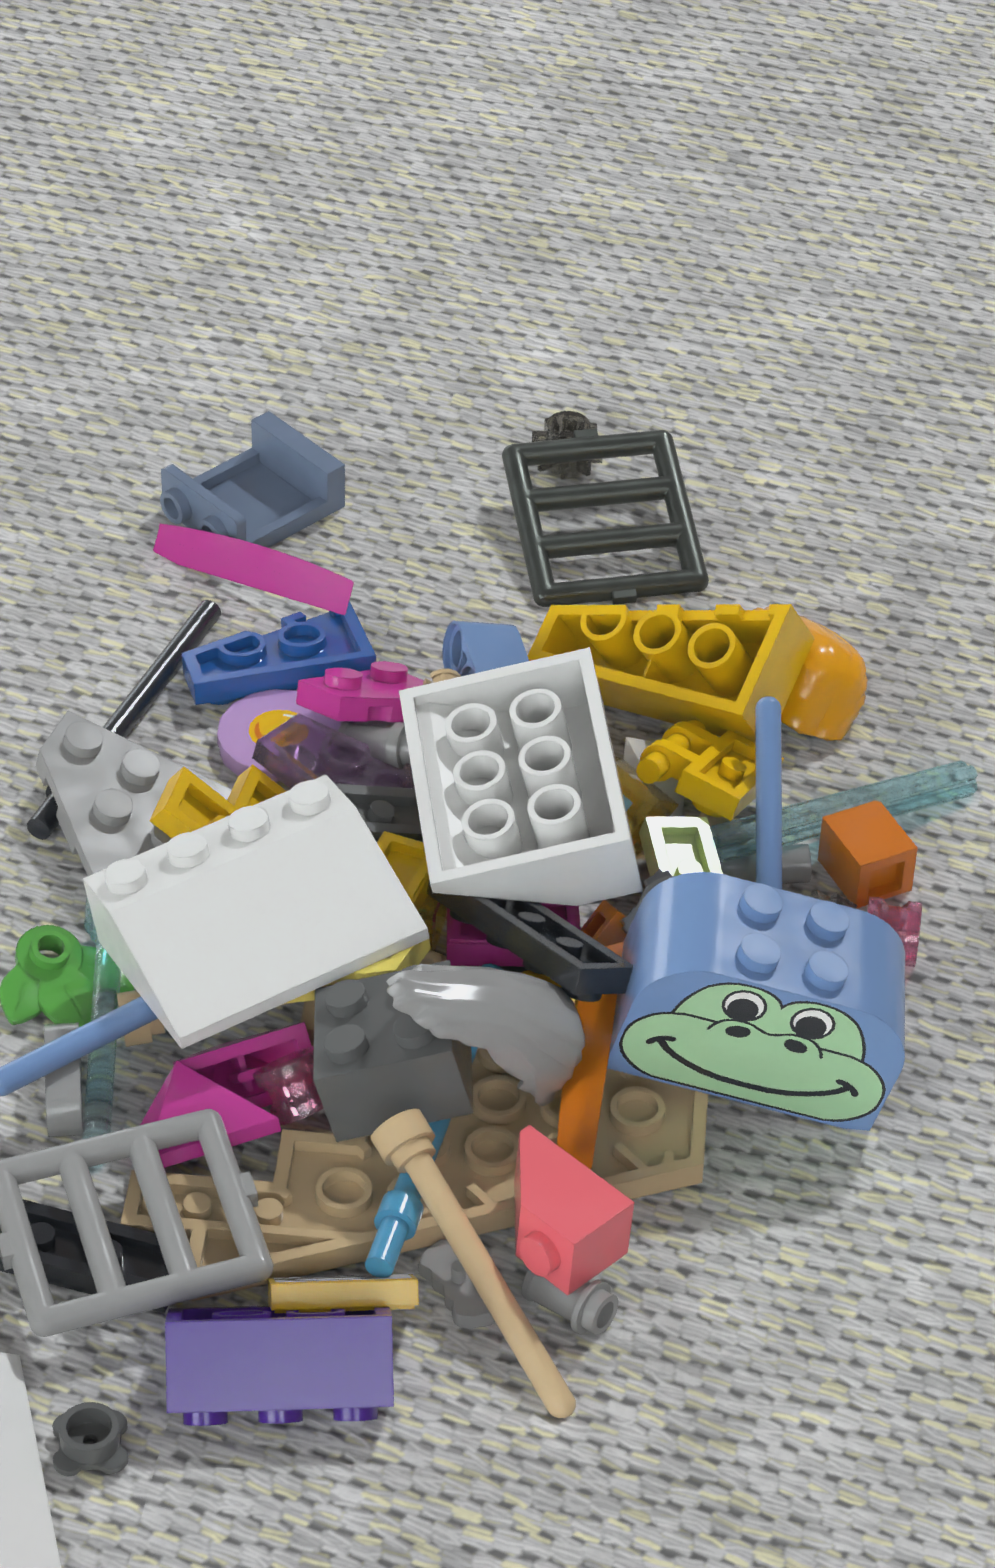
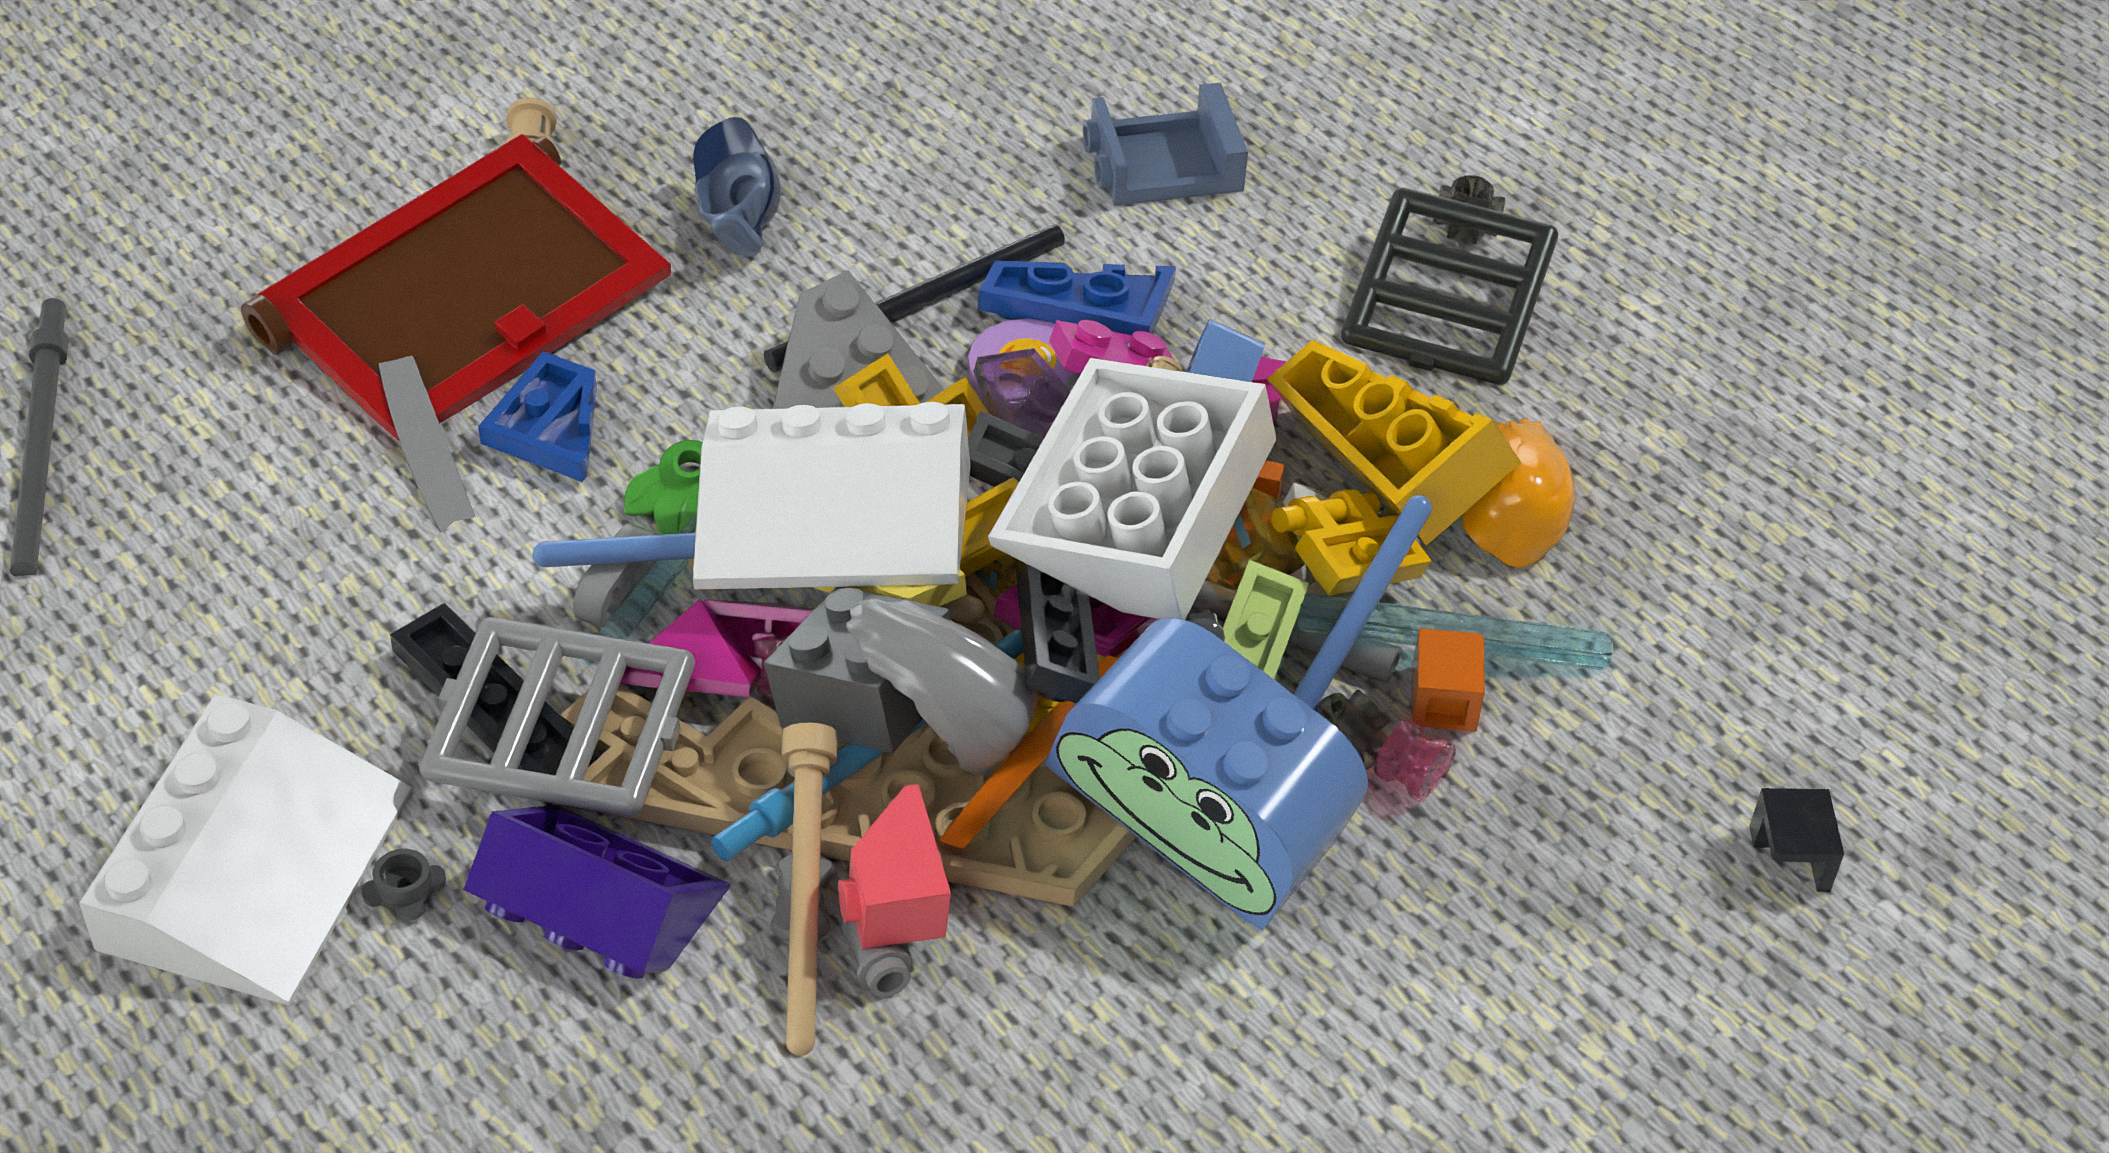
camera: 30 degrees right, 5 degrees up
dark pink sticker [153,523,354,615] -> none
yellow tile [268,1274,419,1313] -> none

